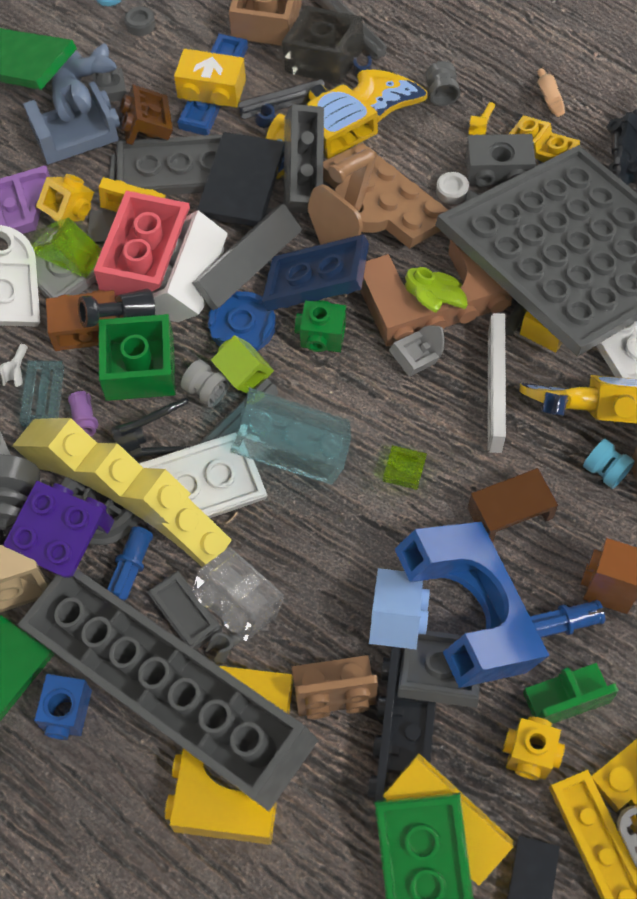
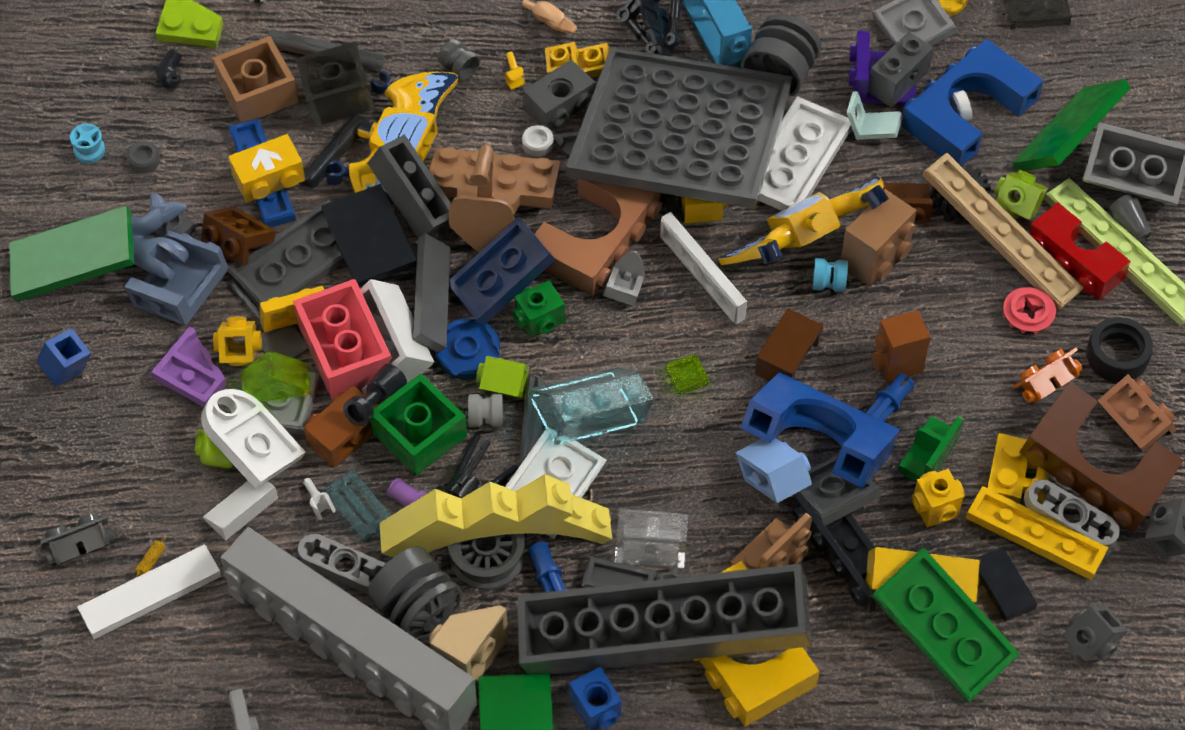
camera: 40 degrees left, 5 degrees down
dark purple bracket [4,481,114,578] -> none
lime plate [405,267,468,313] -> none

